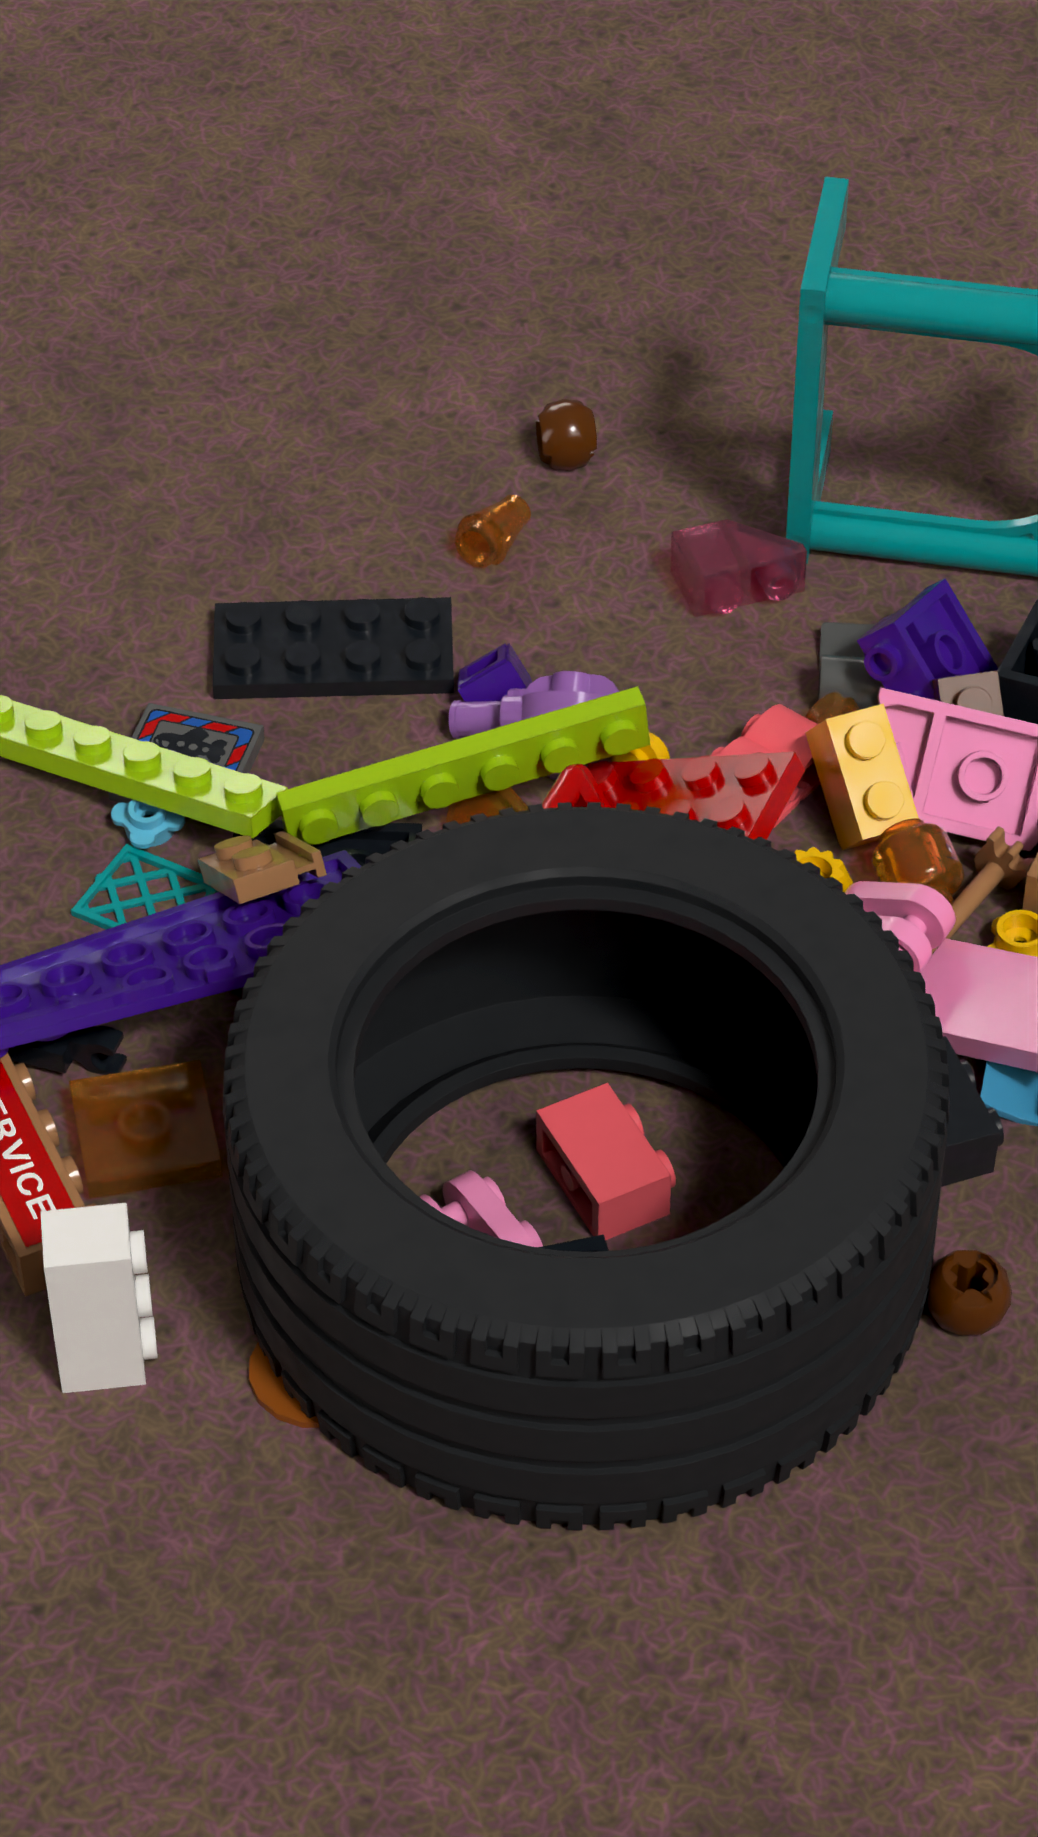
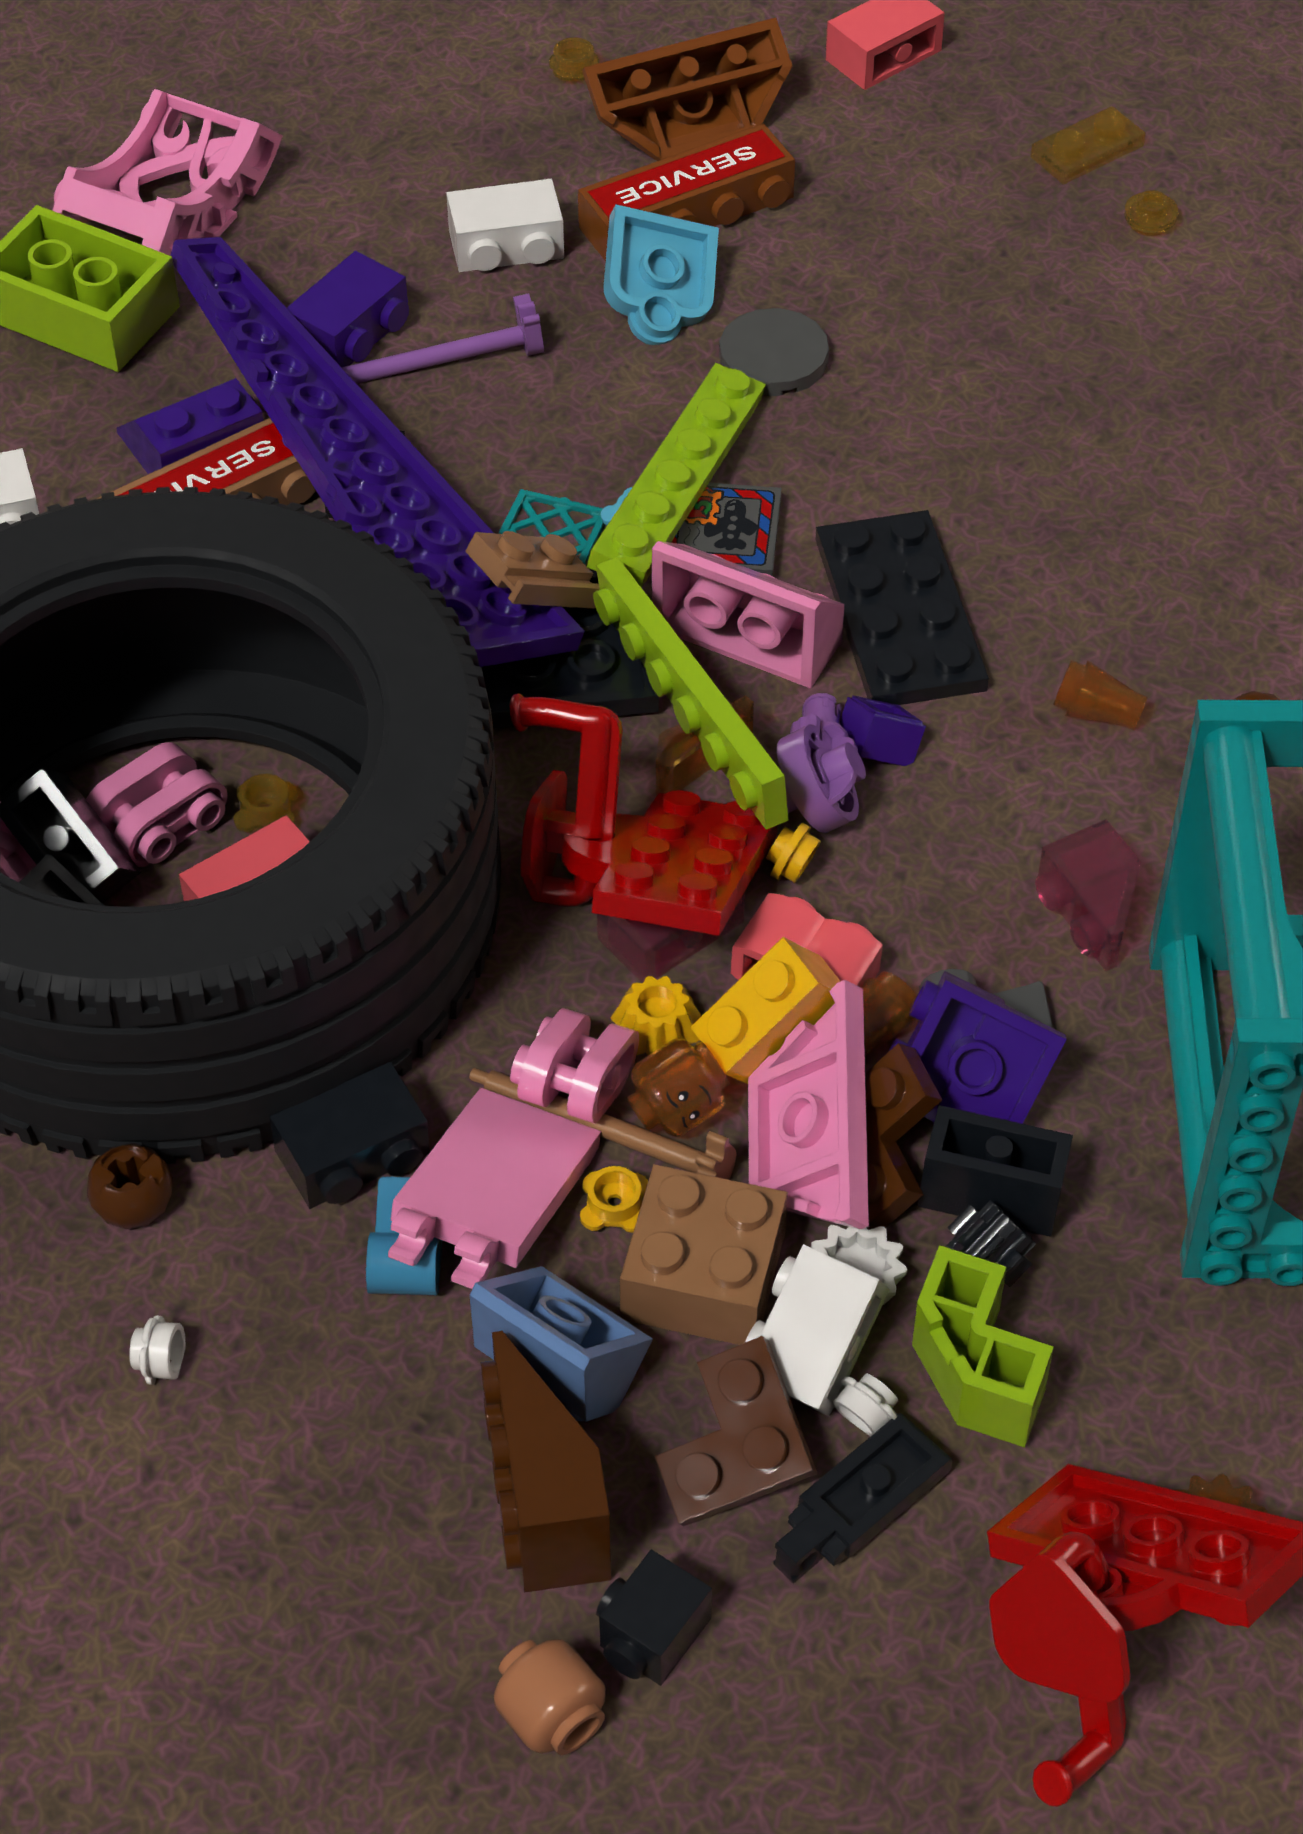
camera: 80 degrees right, 5 degrees up
none -> clear yellow plate [233,774,298,832]
none -> bright pink slope [652,541,844,689]

